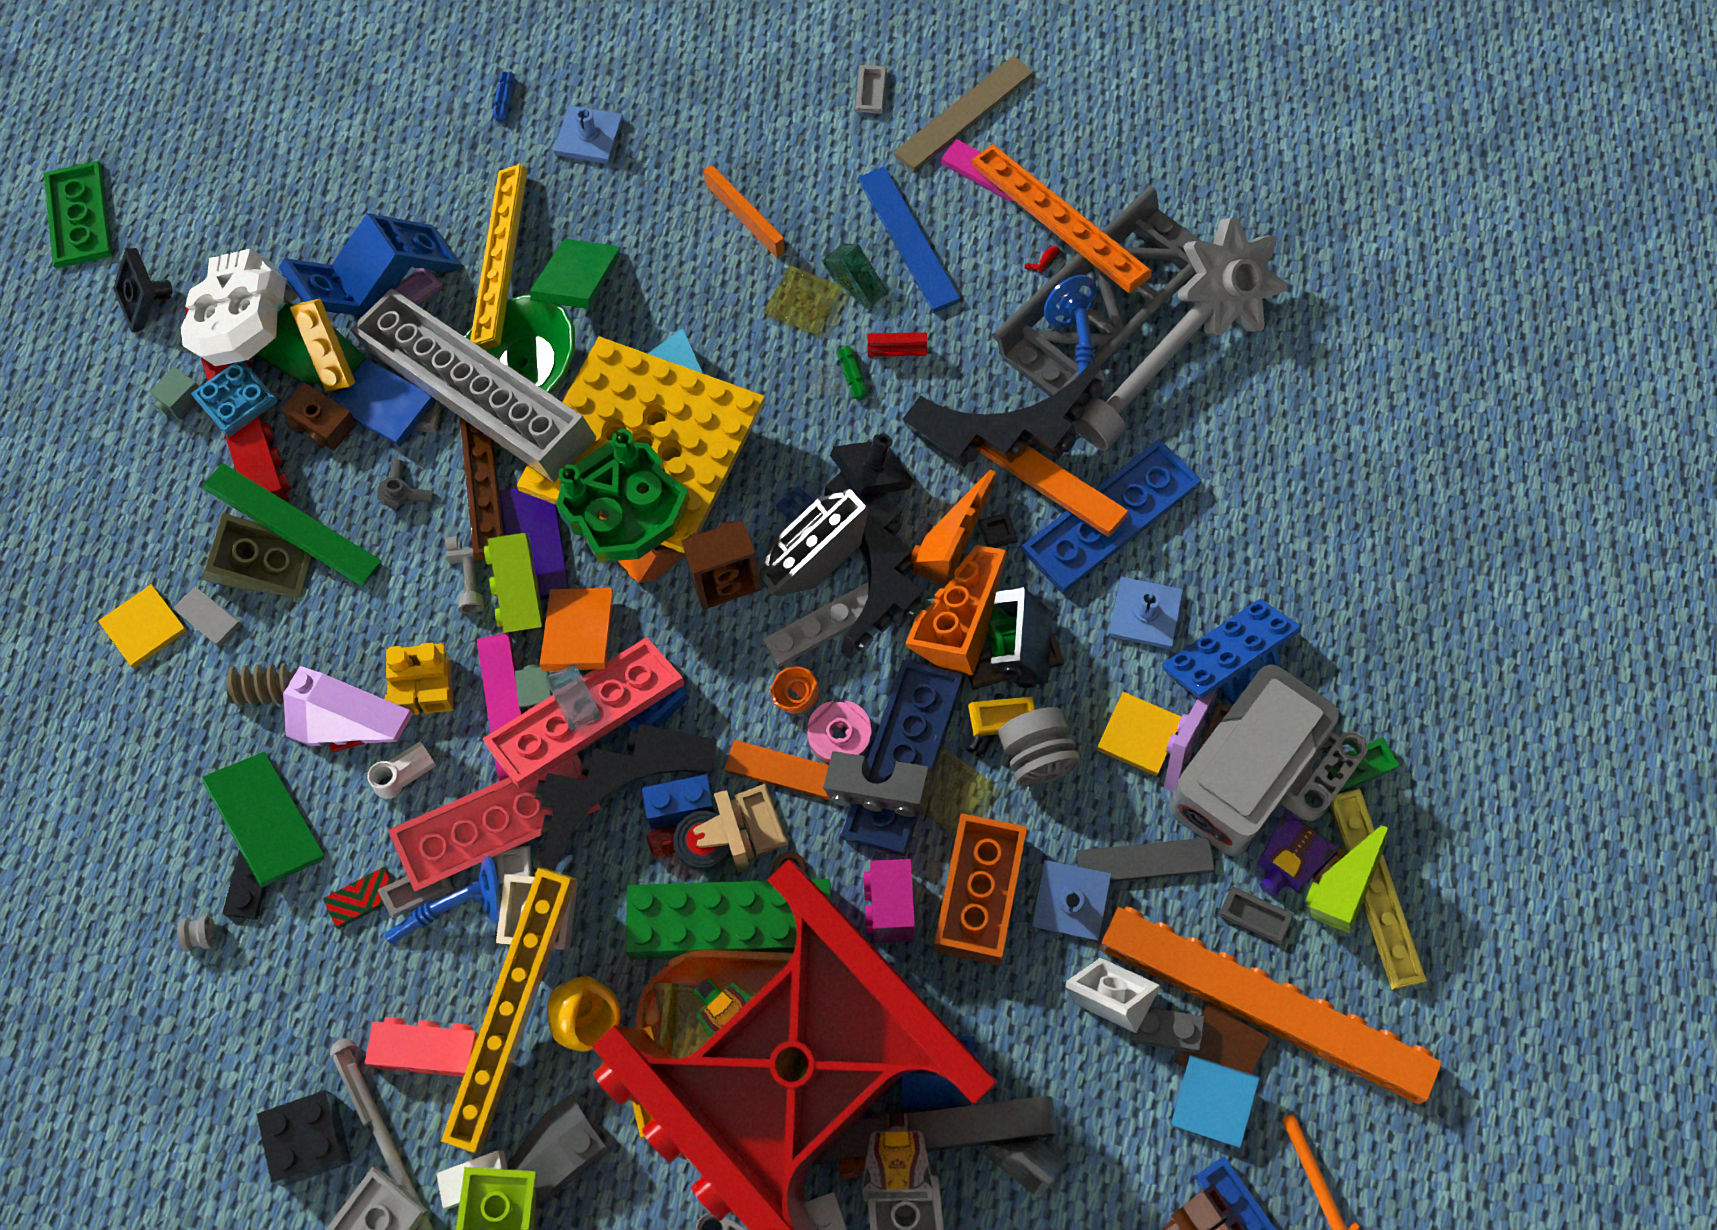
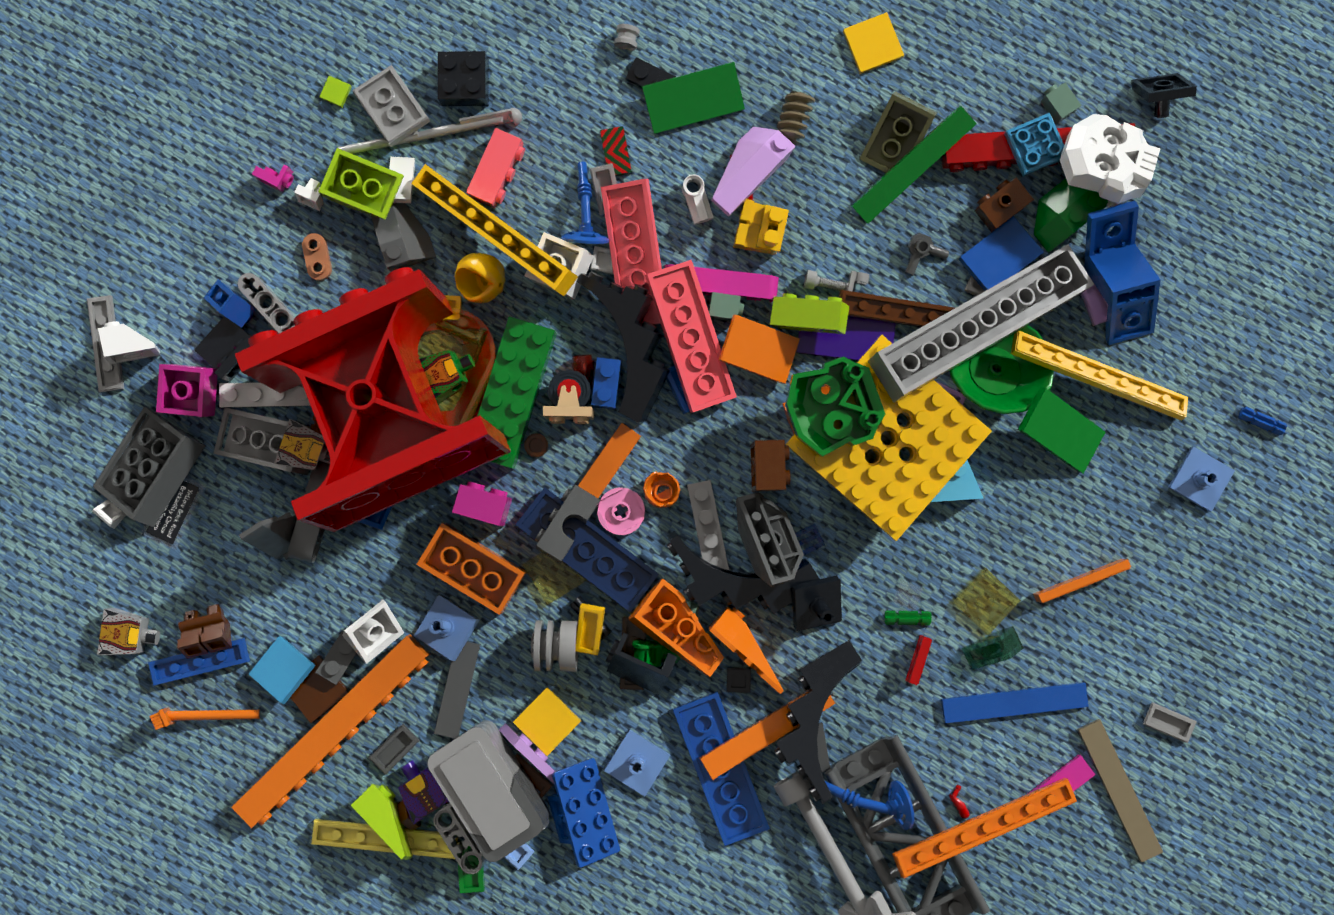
camera: 105 degrees right, 20 degrees up
green tile [43,160,113,269] -> none
light grey tile [173,586,241,647] -> none
yellow plate [290,298,356,392] -> none
clear light blue tile [545,664,601,731] -> none
tan tile [734,784,788,856] -> none

